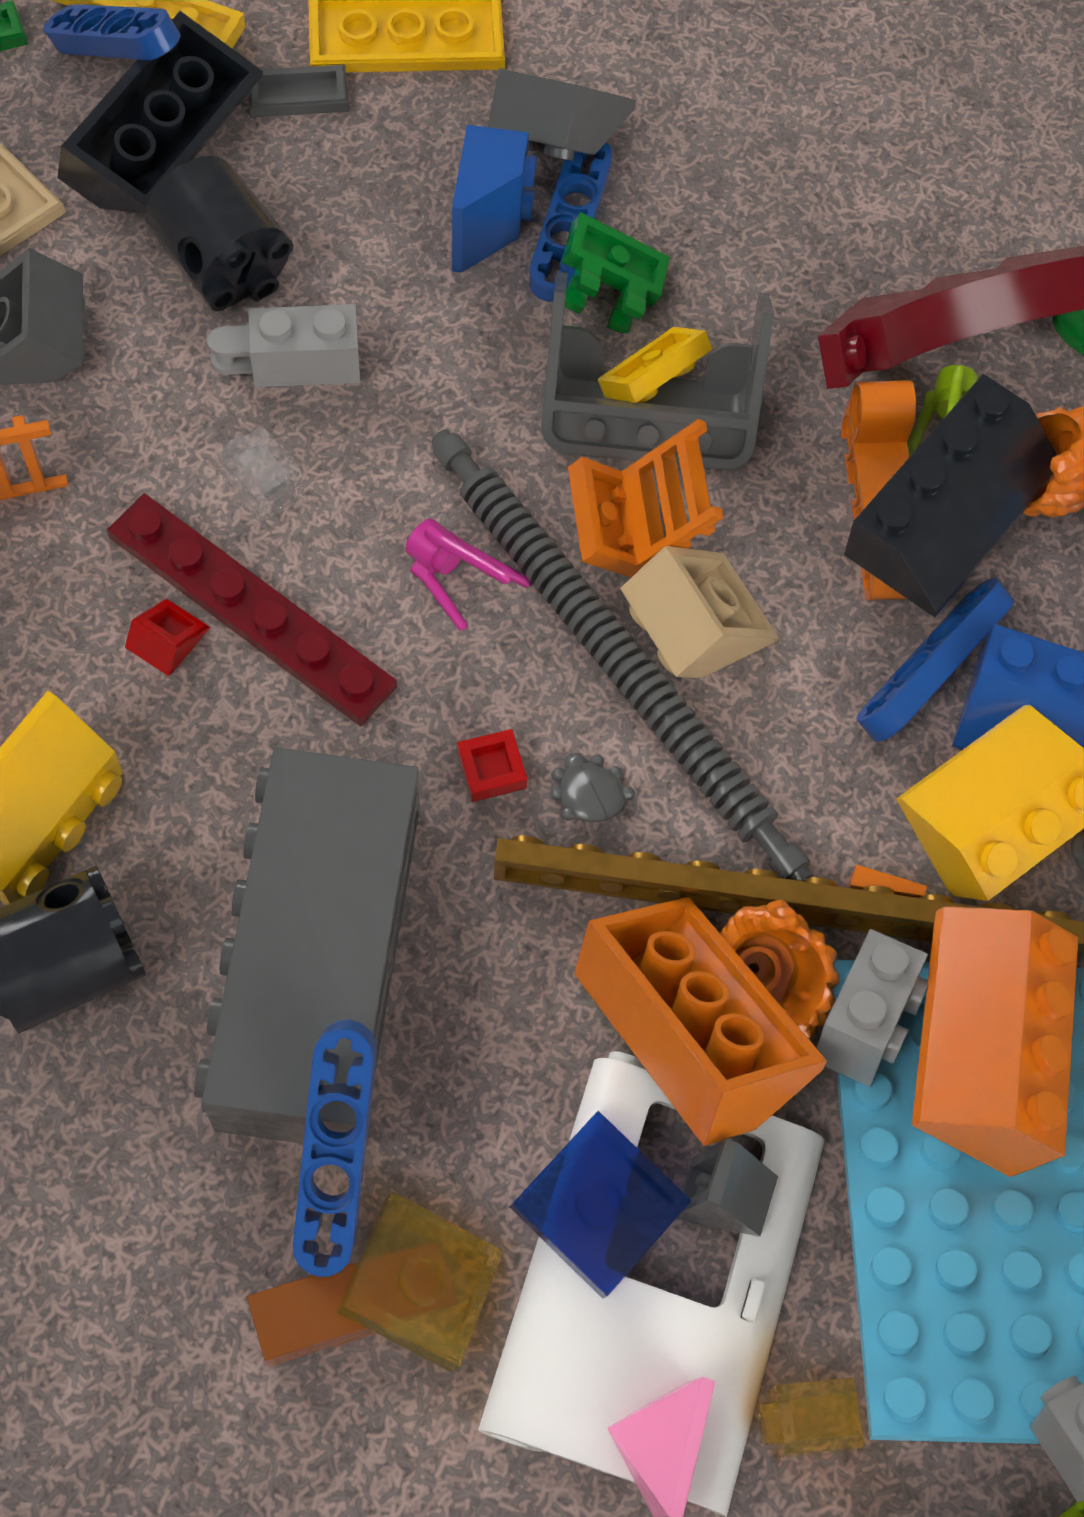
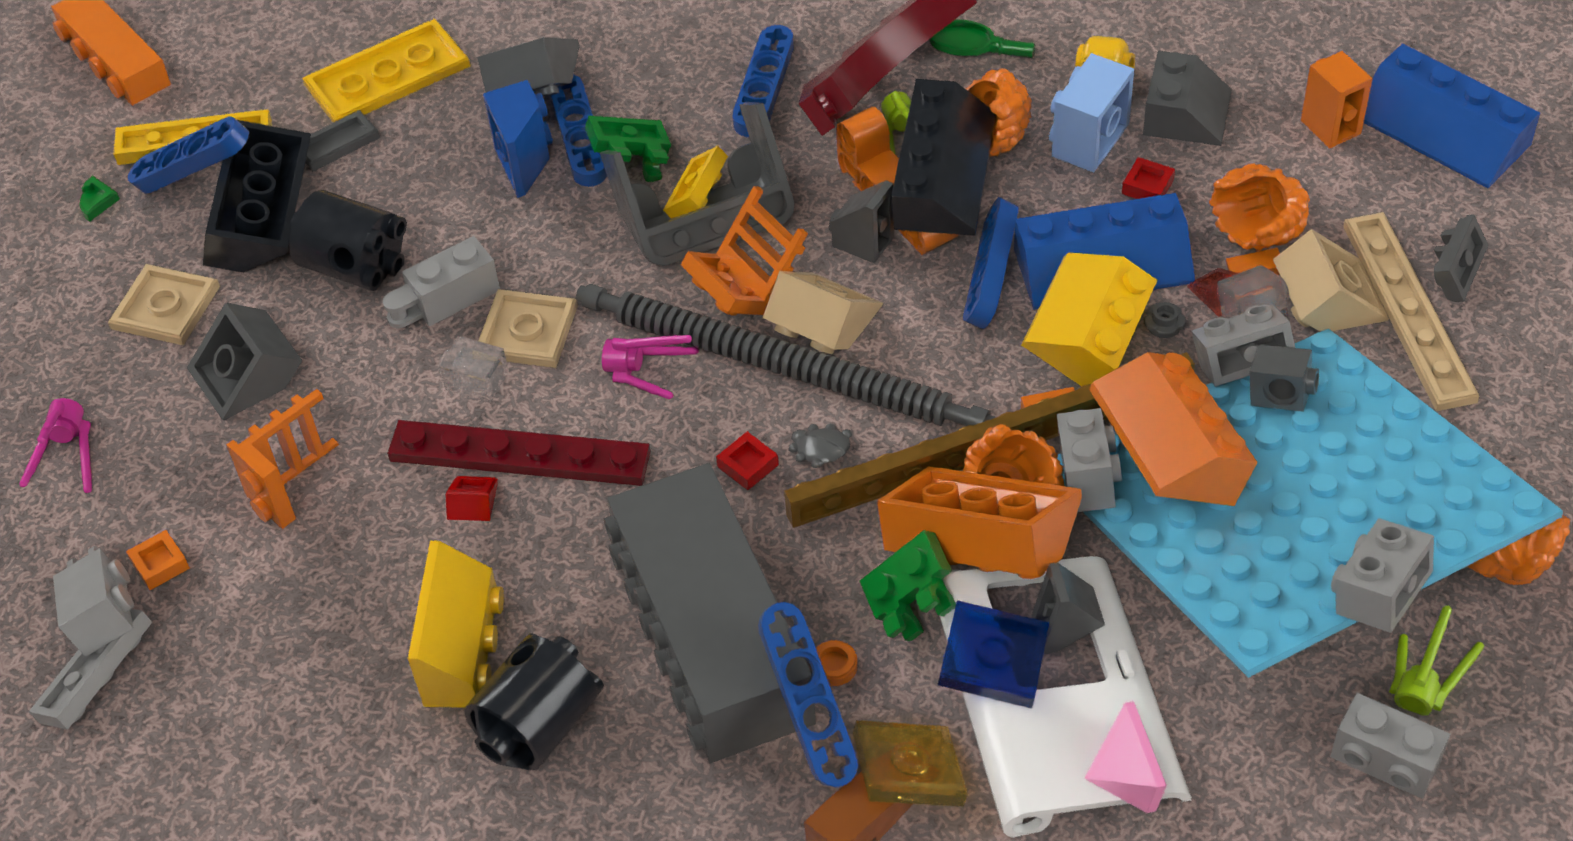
camera: 20 degrees left, 15 degrees down
clear yellow brick [759,1377,865,1459] -> none
none -> tan tile [475,289,578,368]
none -> blue beam [733,25,794,137]
none -> orange tile [811,640,858,686]
none -> dark grey slope [829,181,894,264]
none -> green plate [860,530,957,641]

